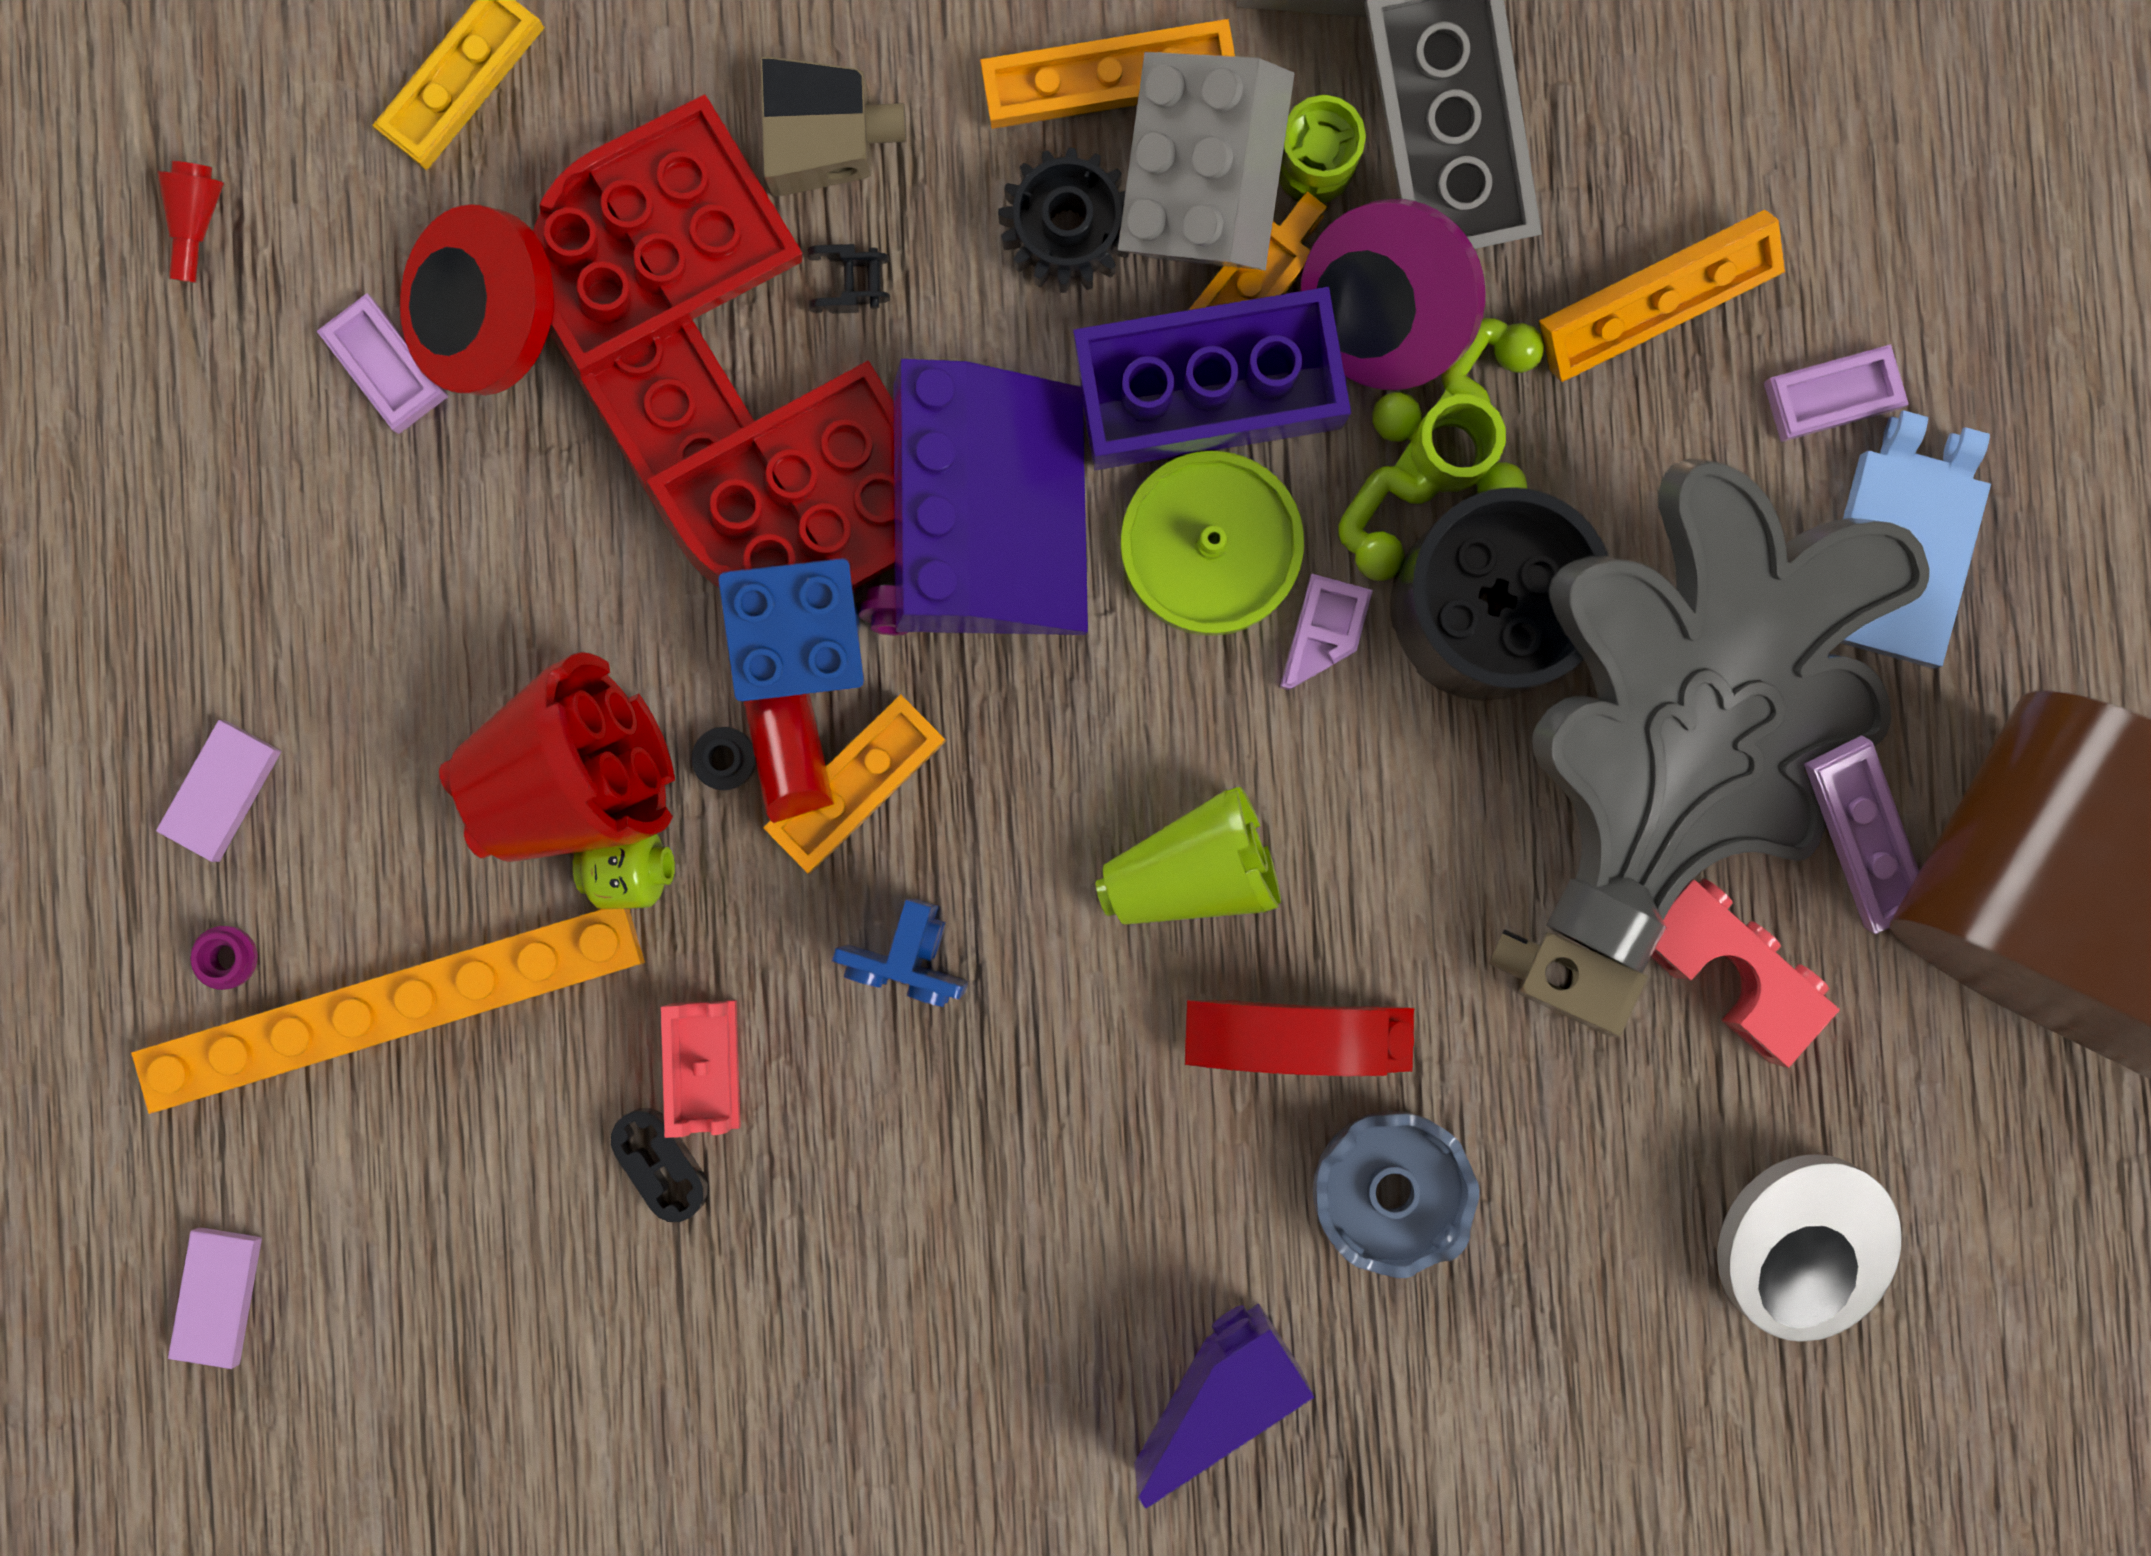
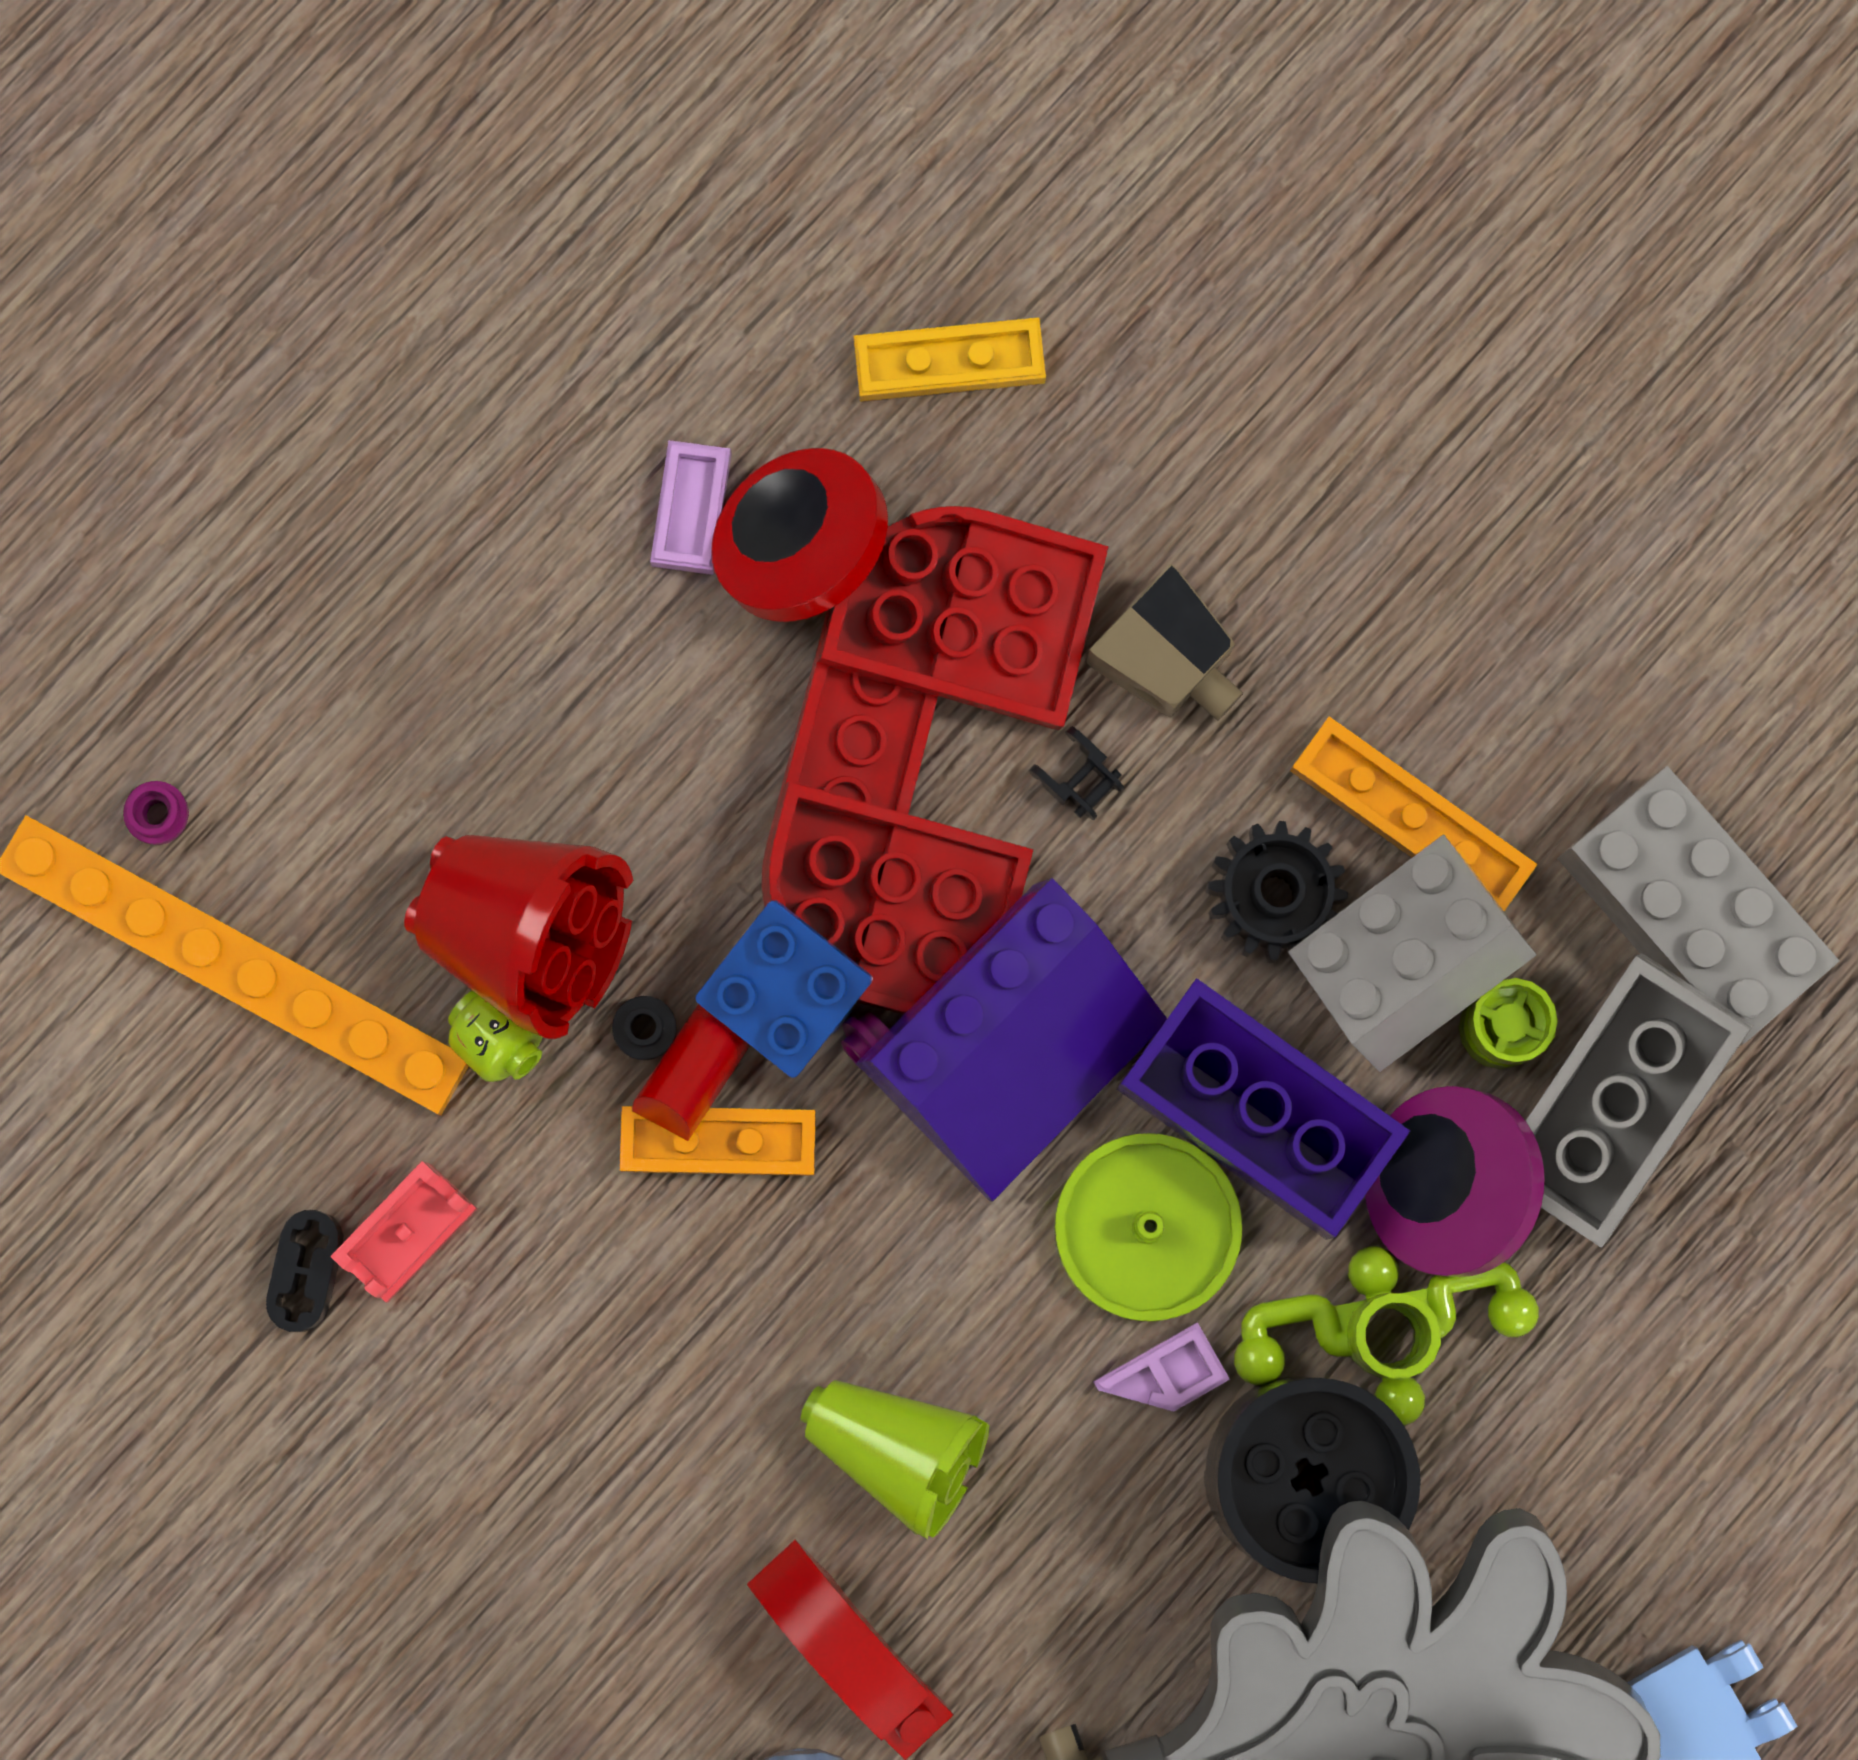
camera: 45 degrees right, 5 degrees down
lavender tile [156,720,282,862] -> none
red cone [157,161,224,283] -> none
blue bracket [832,898,969,1007] -> none
light orange plate [1189,191,1327,310] -> none
light orange plate [1539,209,1785,382] -> none
lavender tile [1764,344,1909,442] -> none

